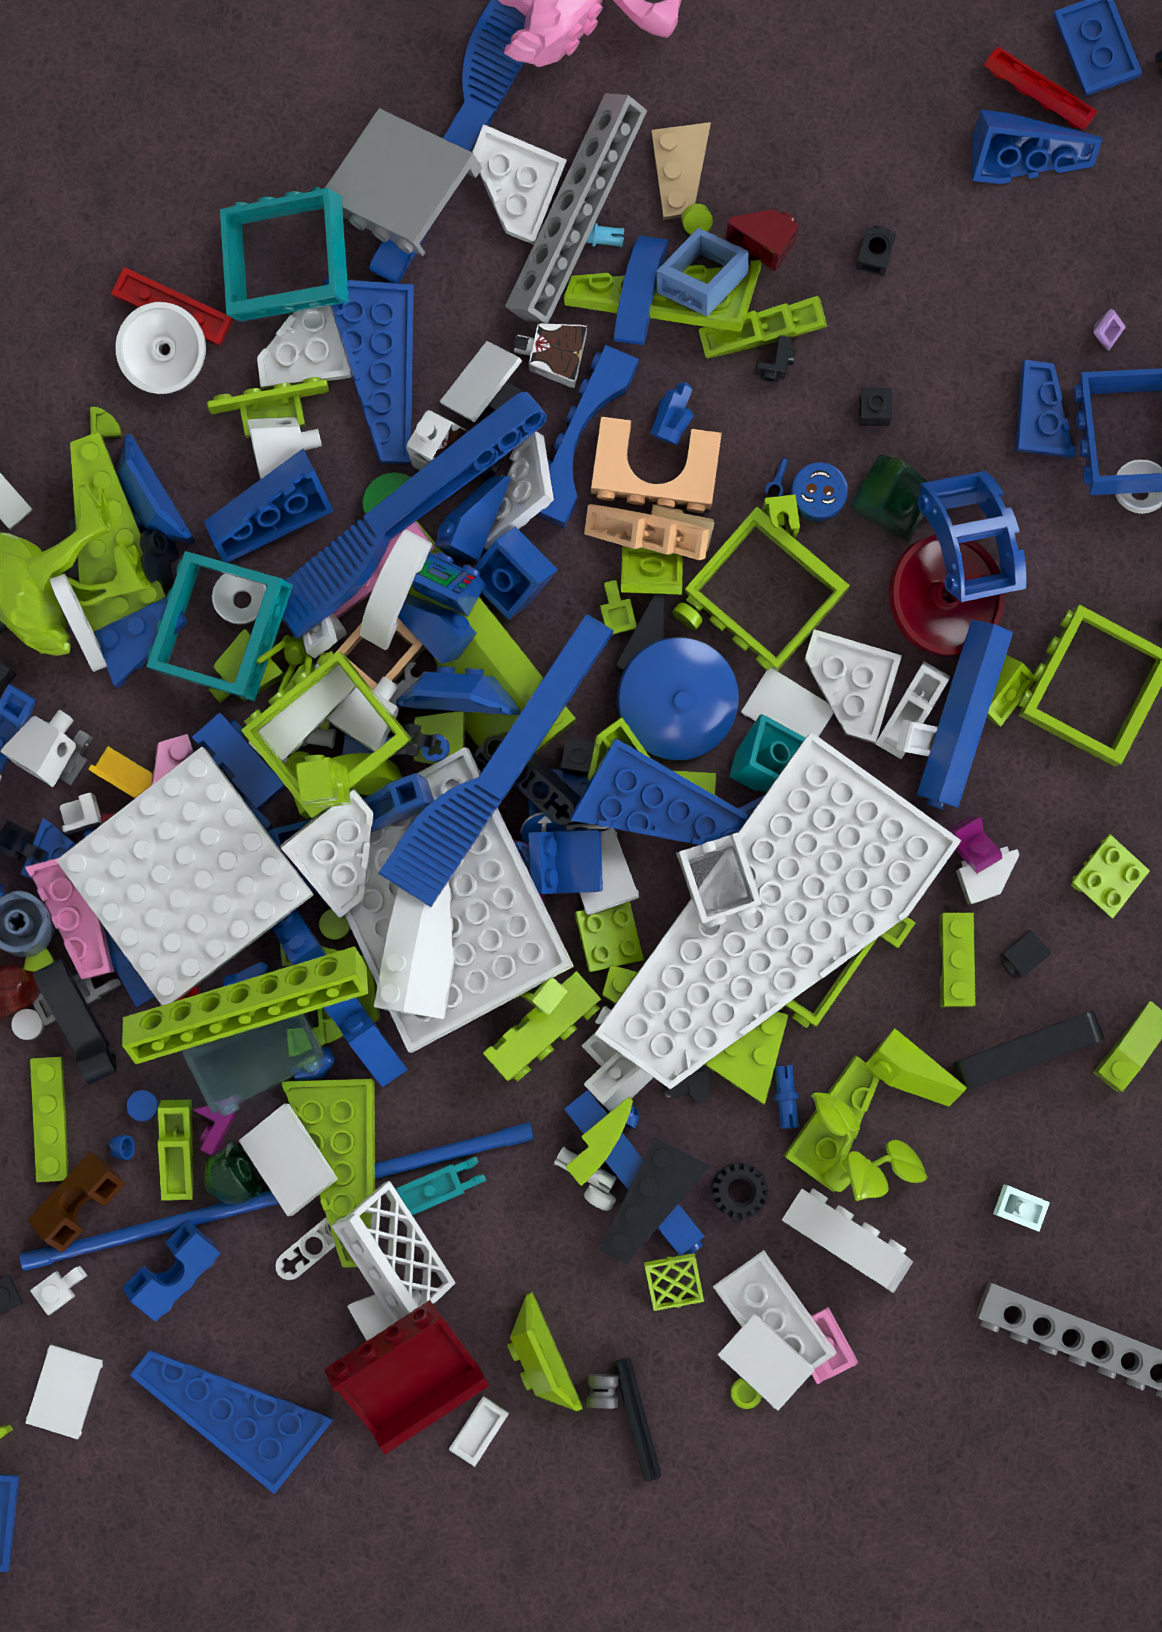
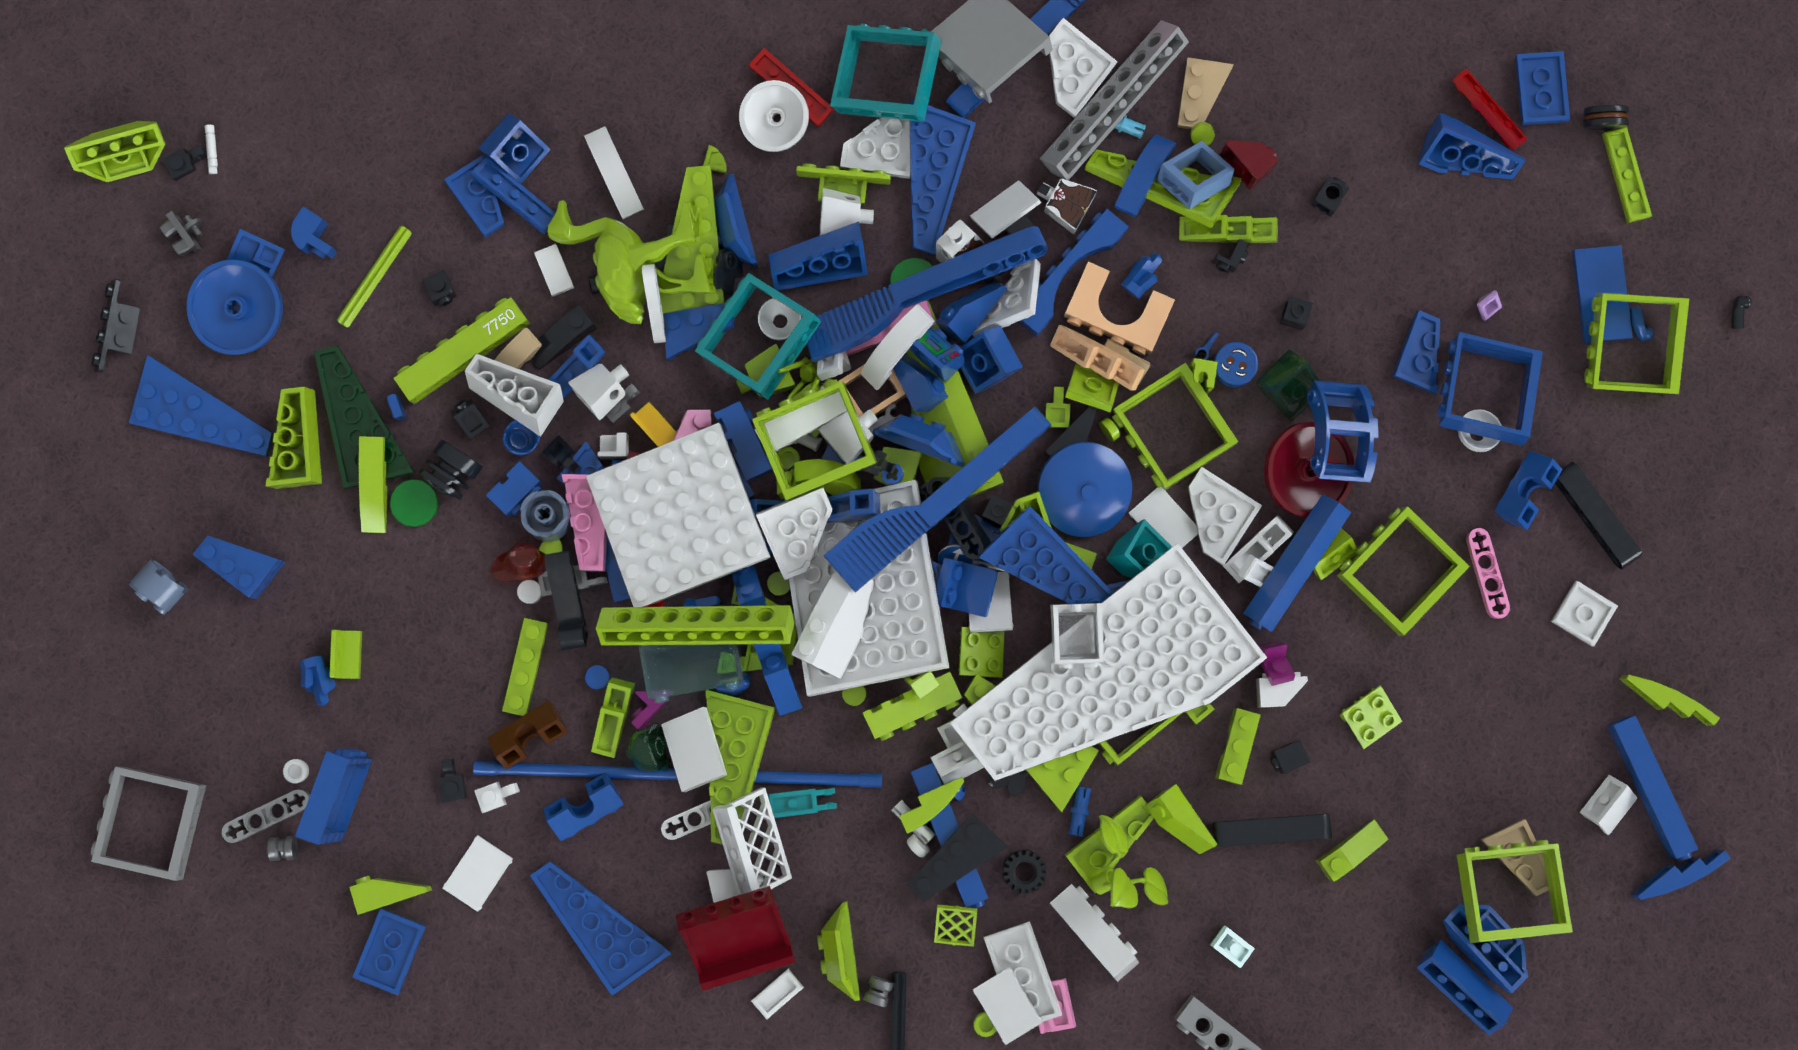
camera: 15 degrees right, 0 degrees up
blue hinge [108,1135,135,1160] -> none
lime arch [296,755,351,809] -> none
none -> lime tile [842,686,866,706]

